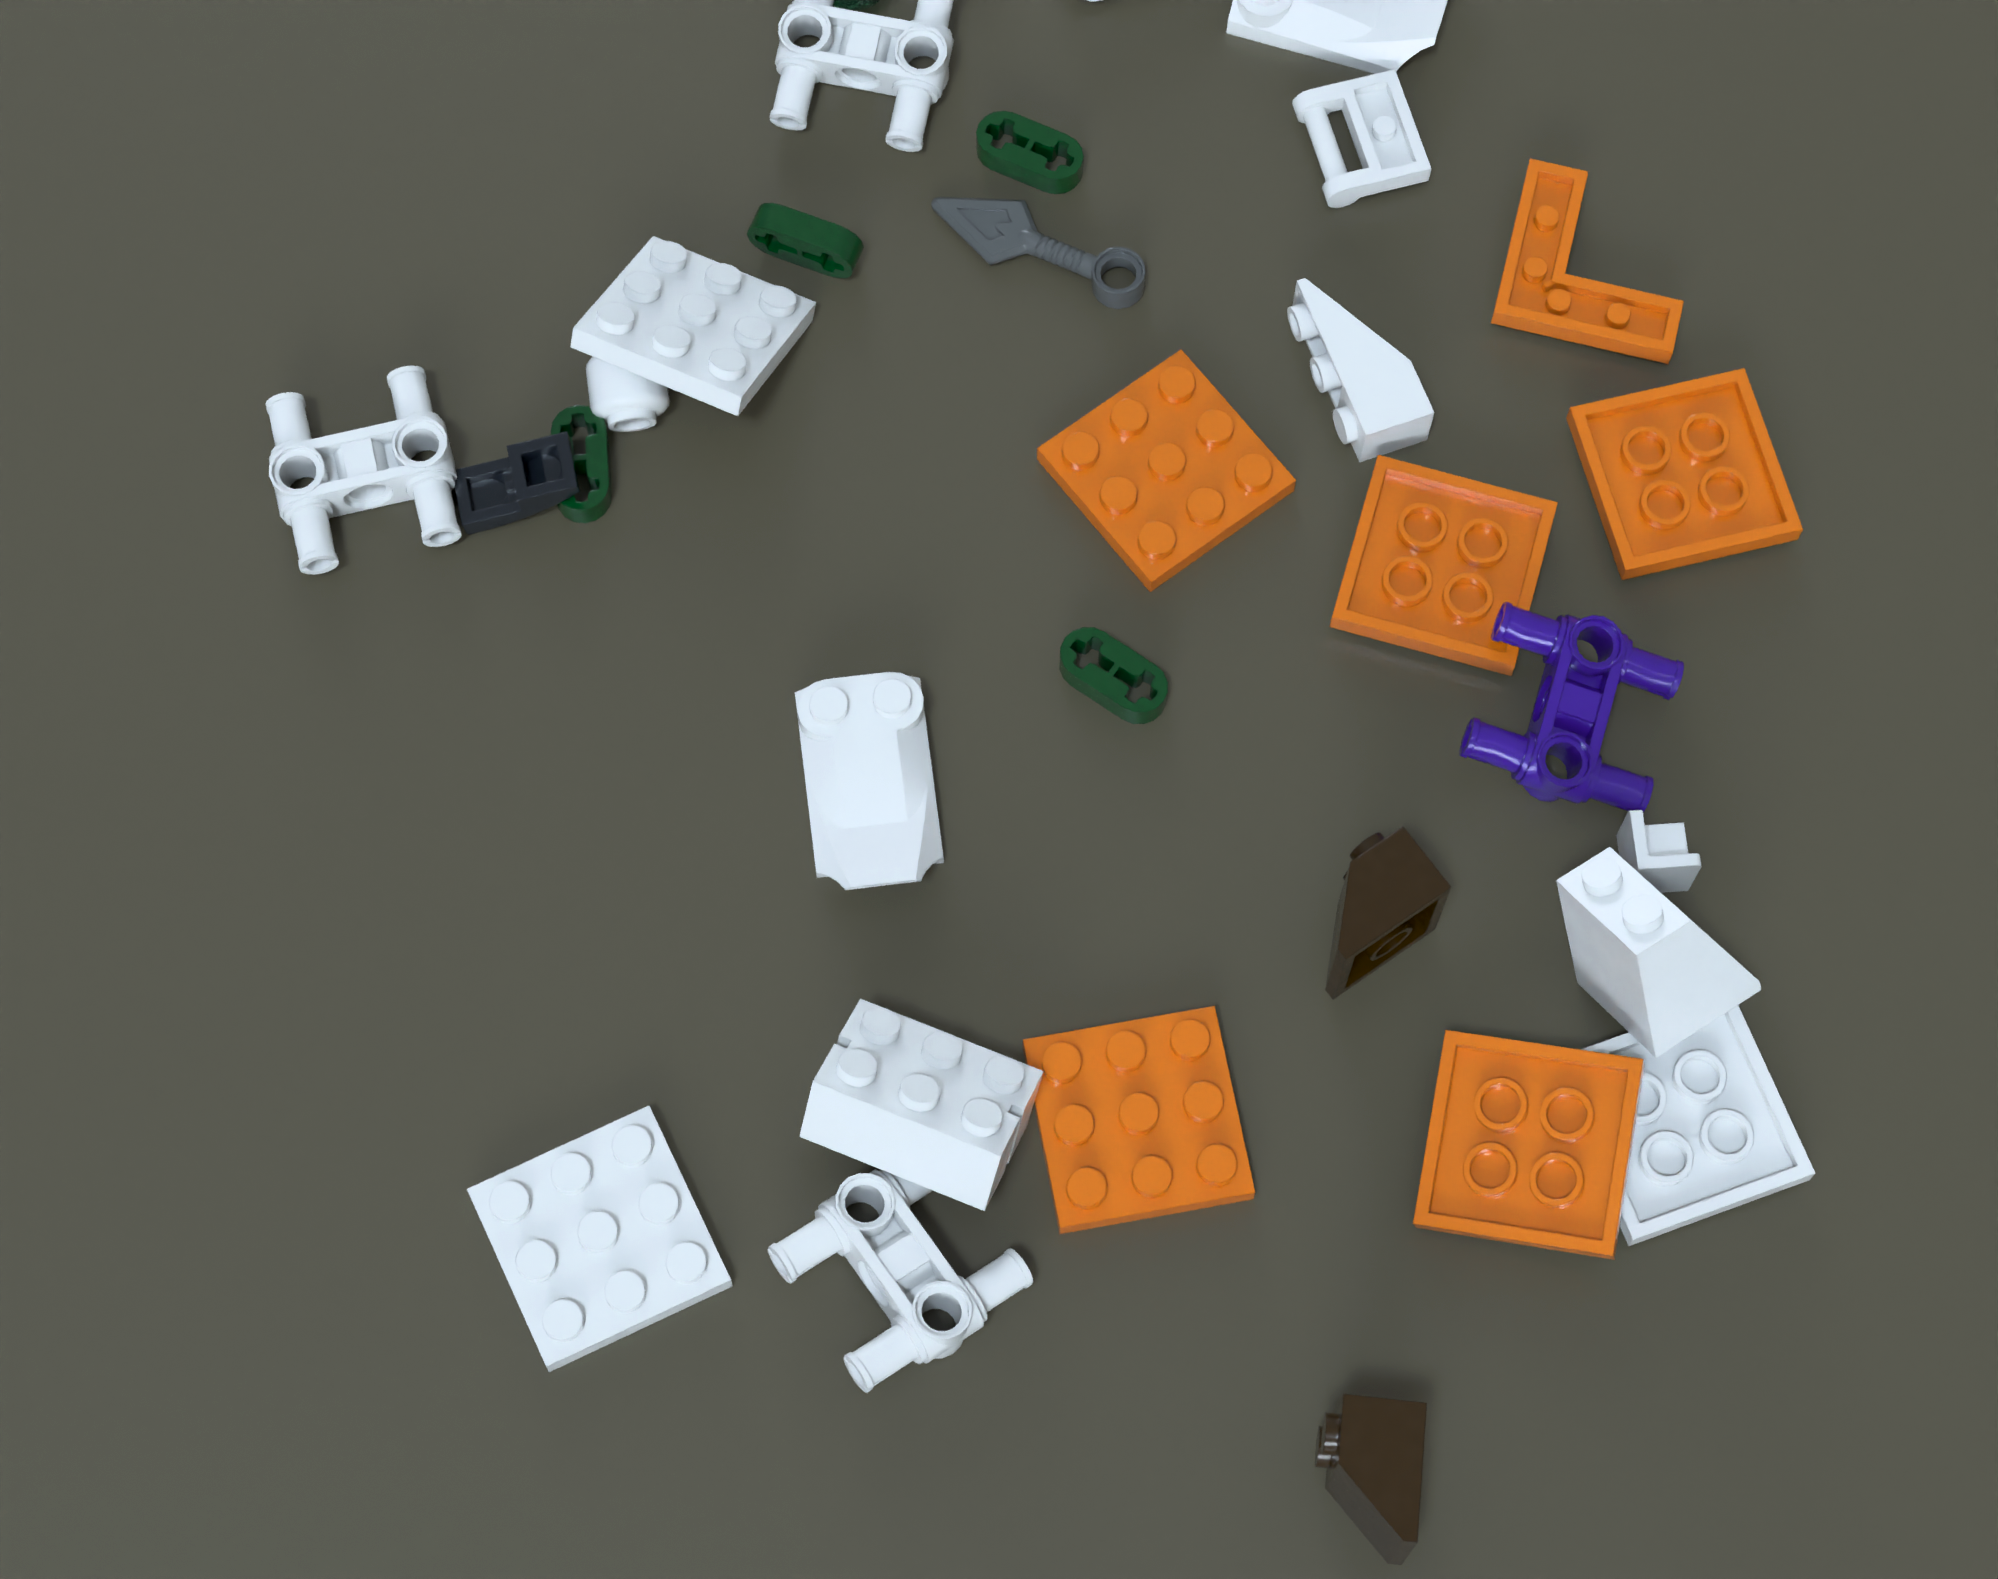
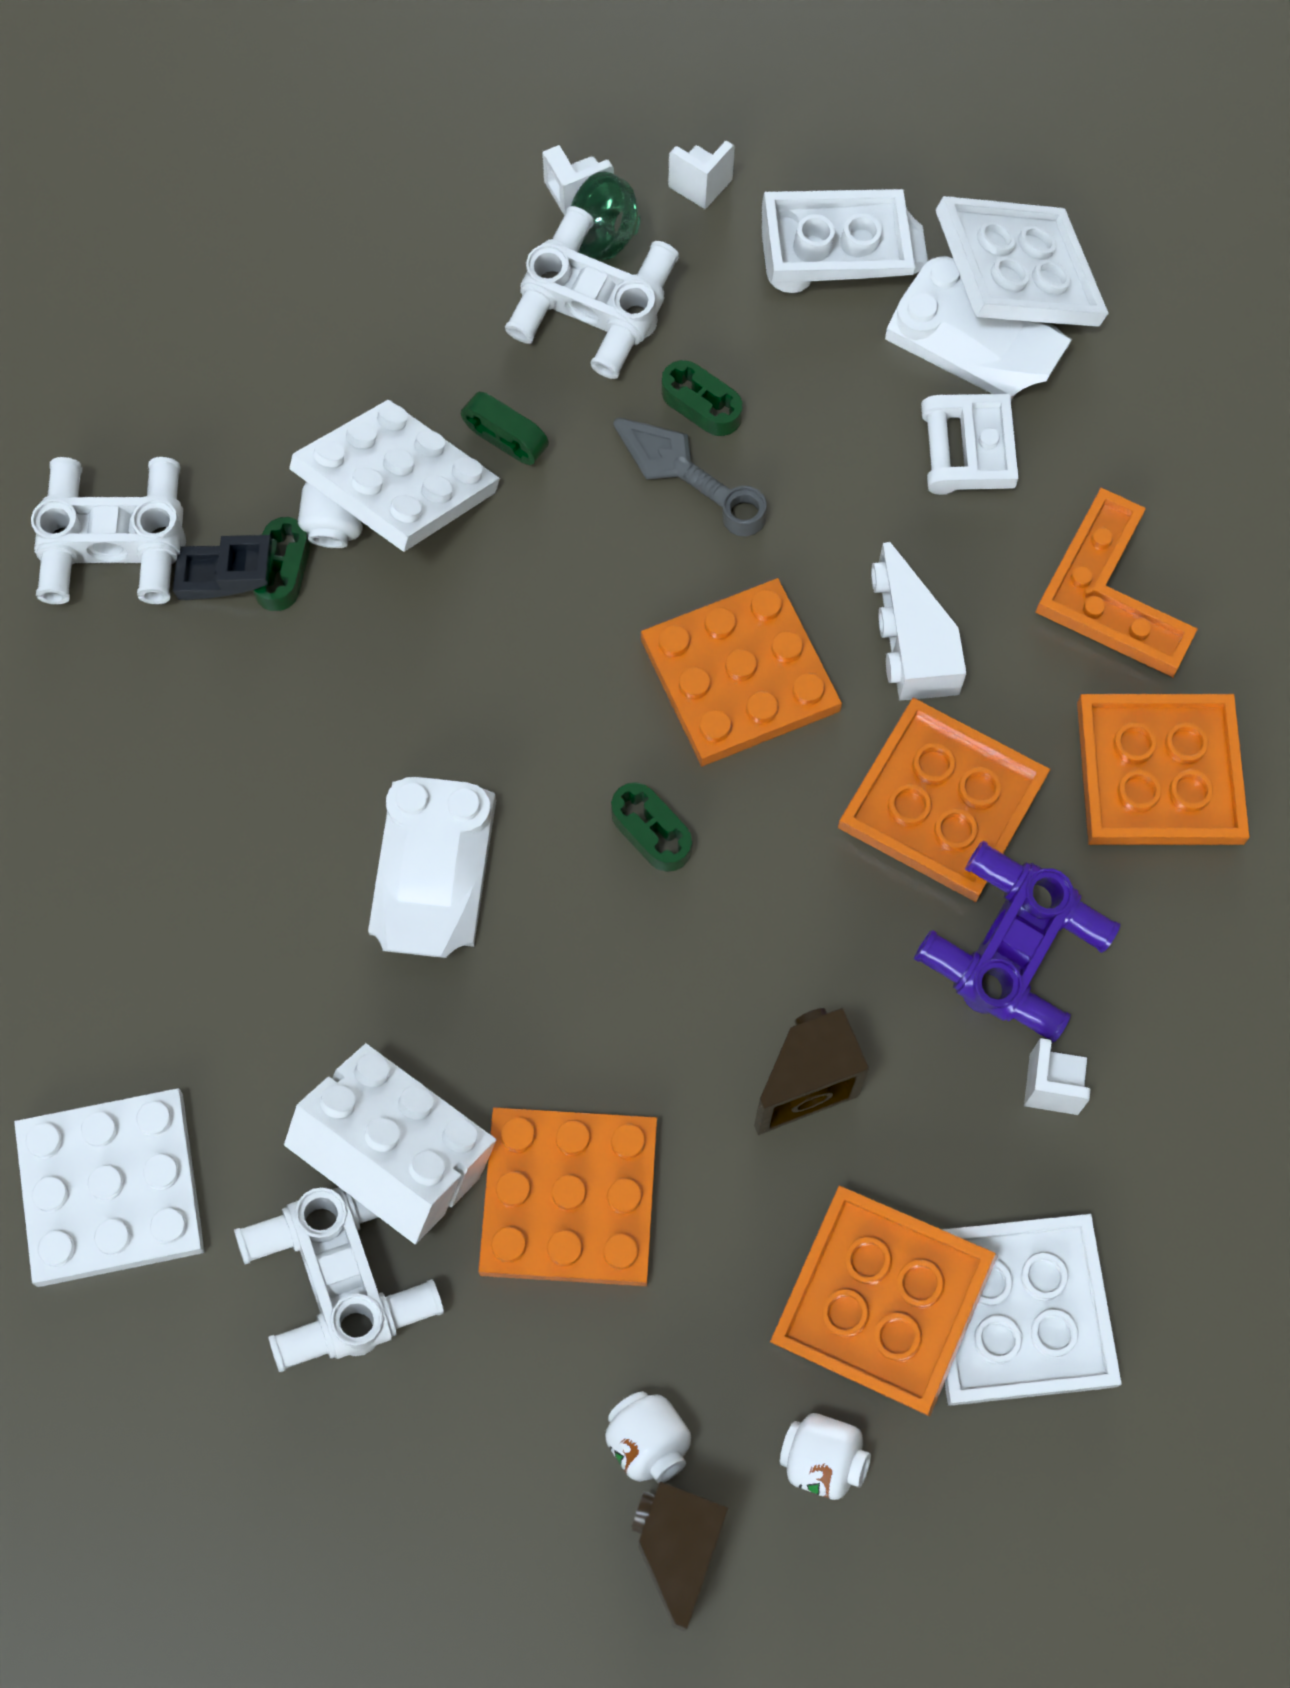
camera: 15 degrees right, 0 degrees up
white slope [1556,847,1761,1058] -> none
none -> white head [605,1392,691,1483]
none -> white head [780,1413,871,1500]

